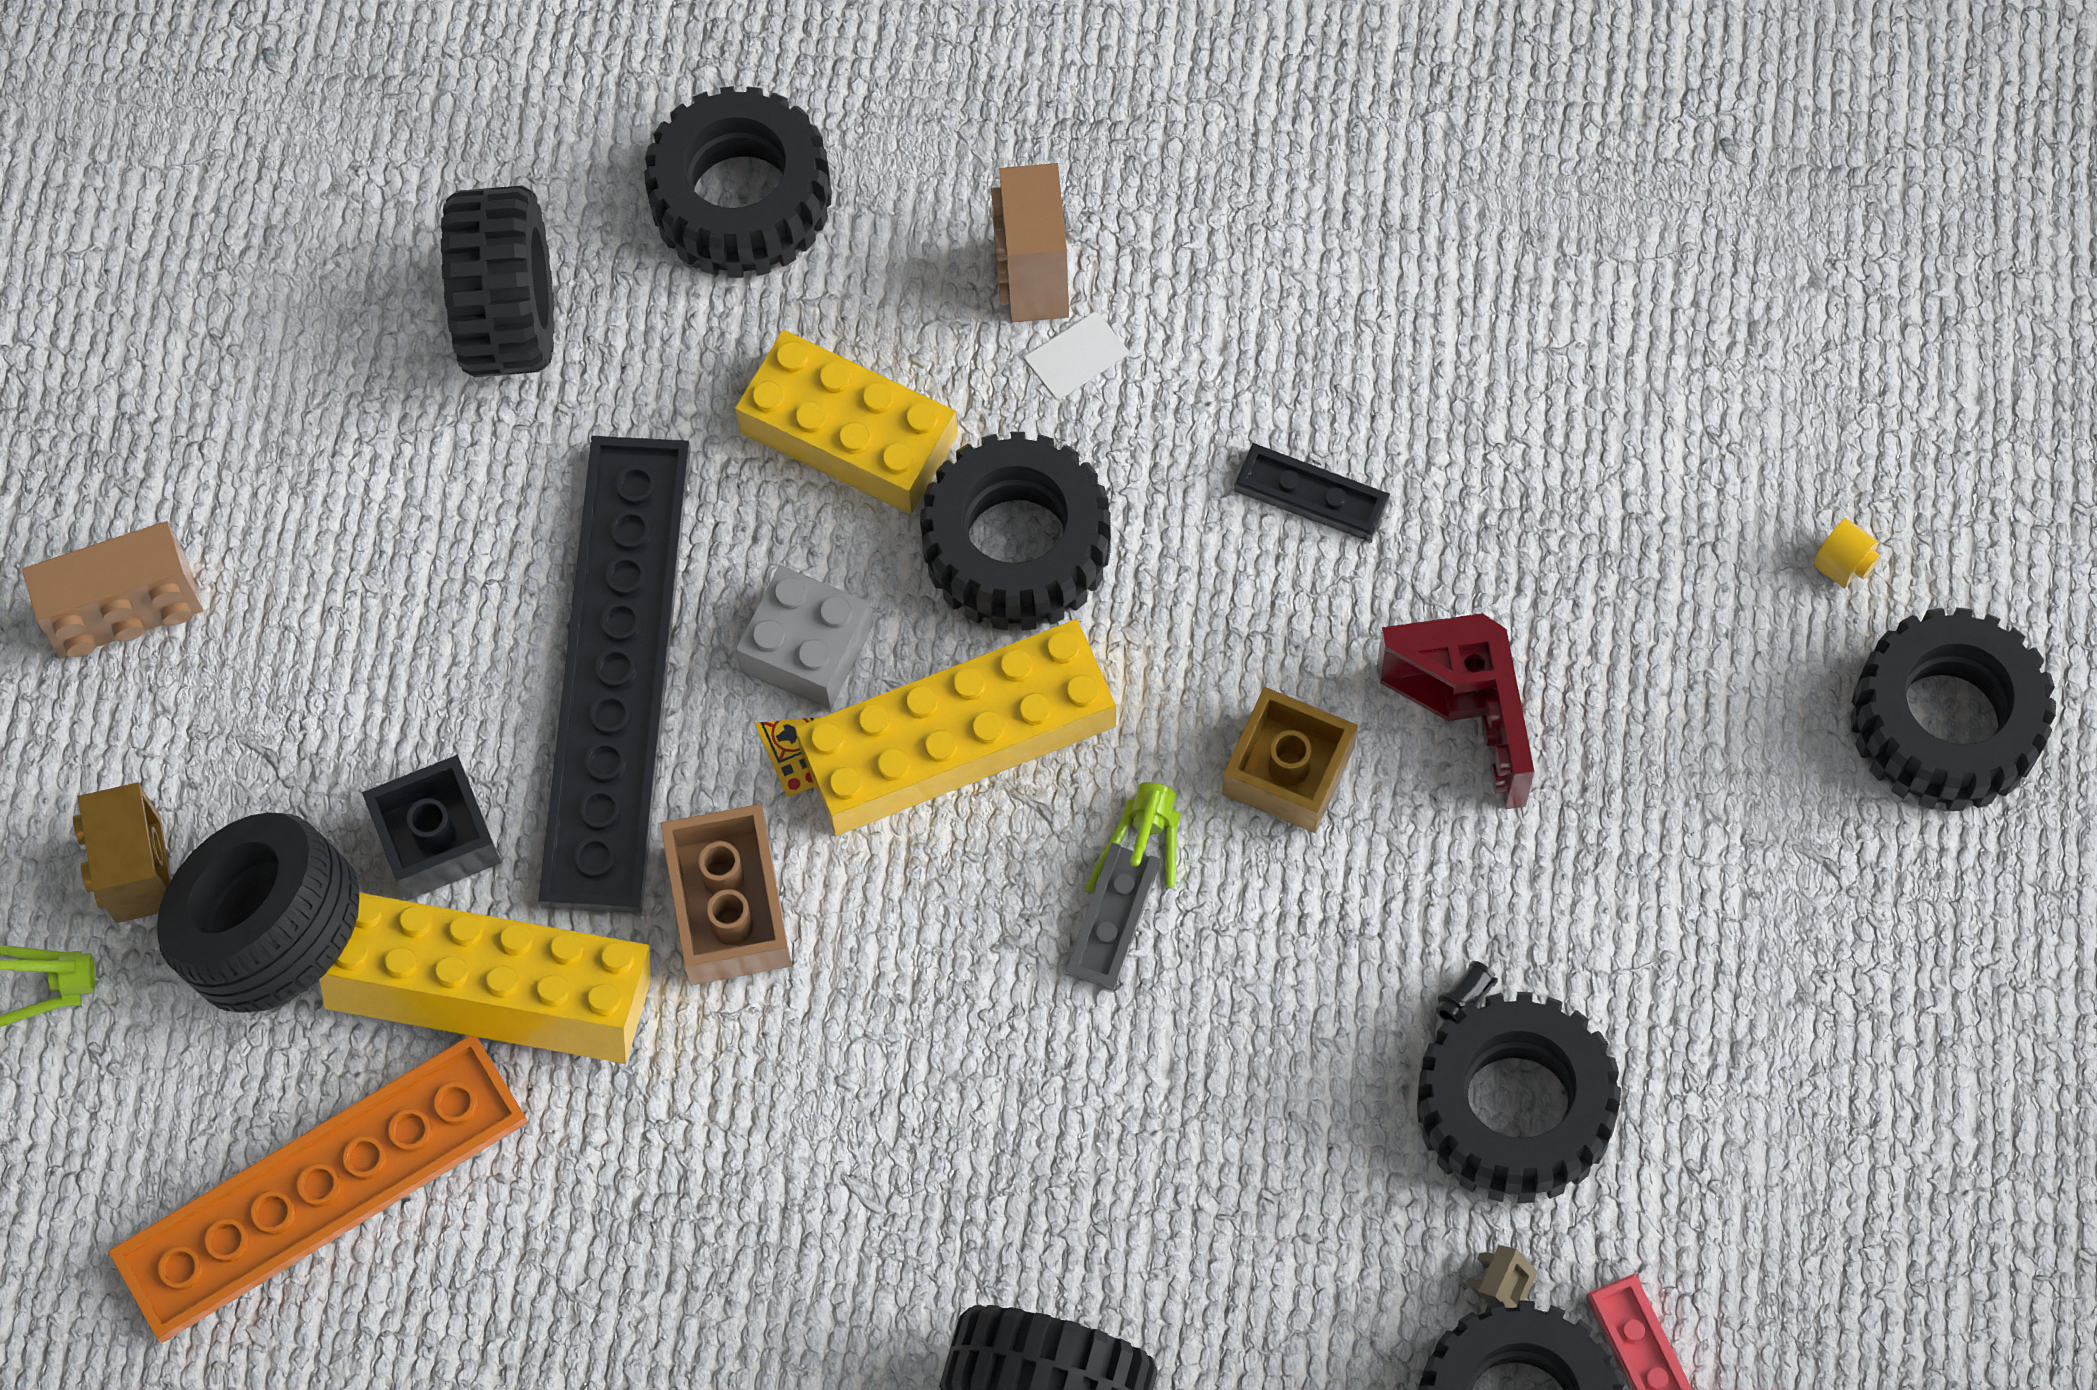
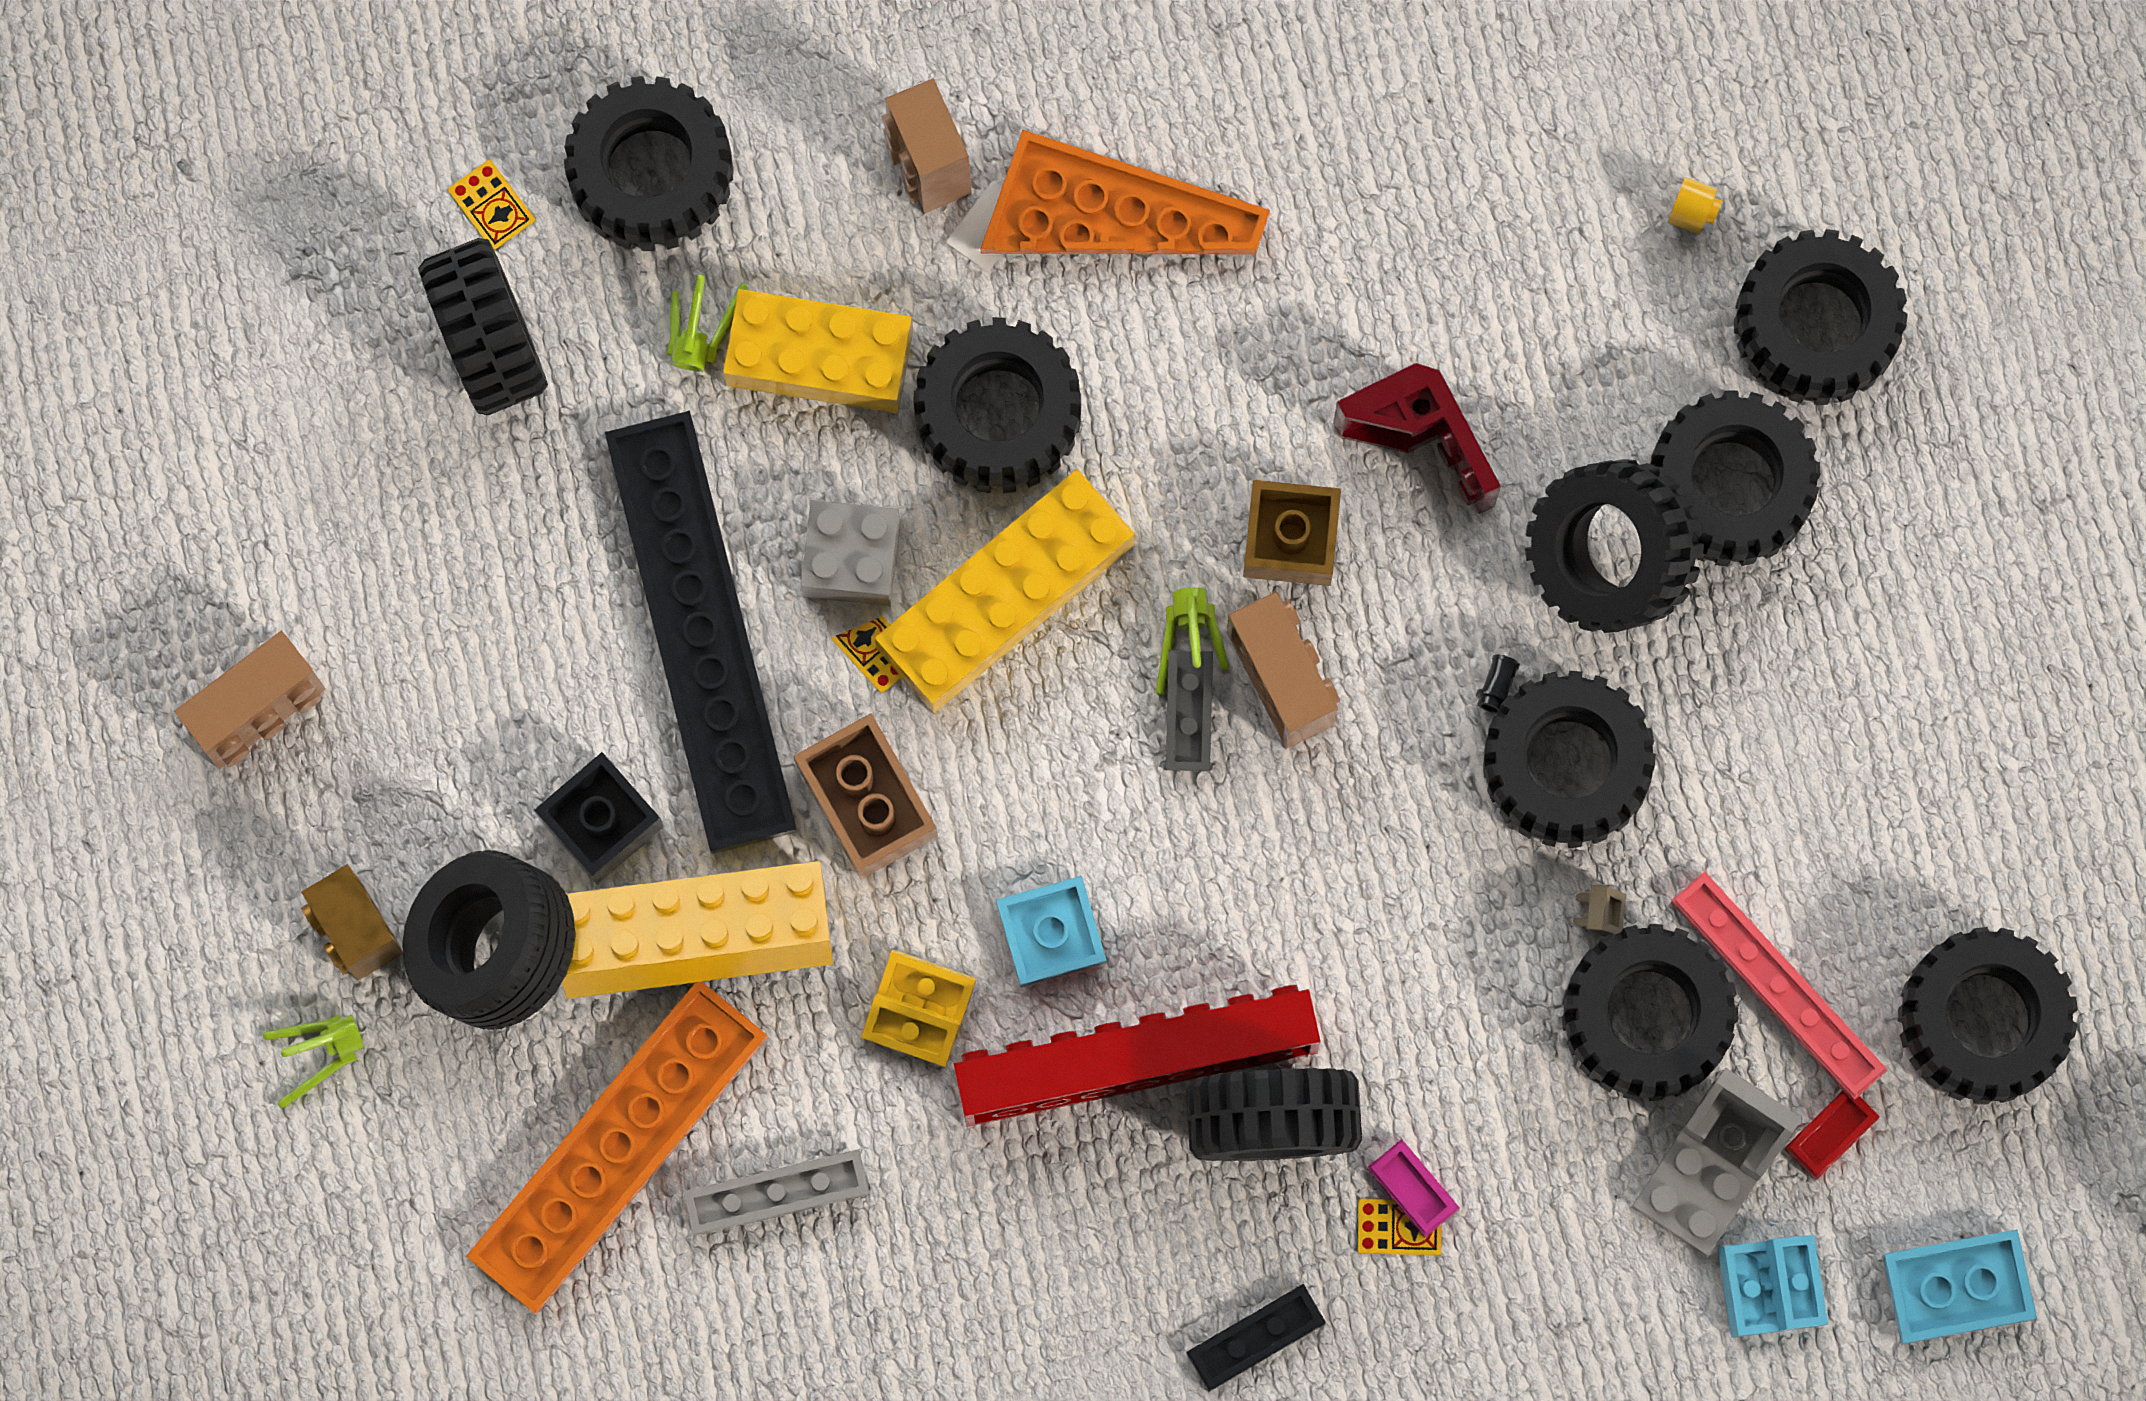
camera: 20 degrees left, 10 degrees up
black tile [1234,443,1390,543] -> none
none -> yellow sticker [448,159,536,250]
none -> lime plant [667,274,748,372]
none -> light grey plate [683,1149,870,1237]
none -> yellow slope [861,949,977,1067]
none -> red brick [954,985,1321,1127]
none -> orange wing [980,130,1270,255]
none -> medium azure plate [996,876,1107,987]
none -> medium nougat brick [1227,591,1340,749]
none -> black tyre [1525,459,1704,633]
none -> black tyre [1650,390,1821,567]

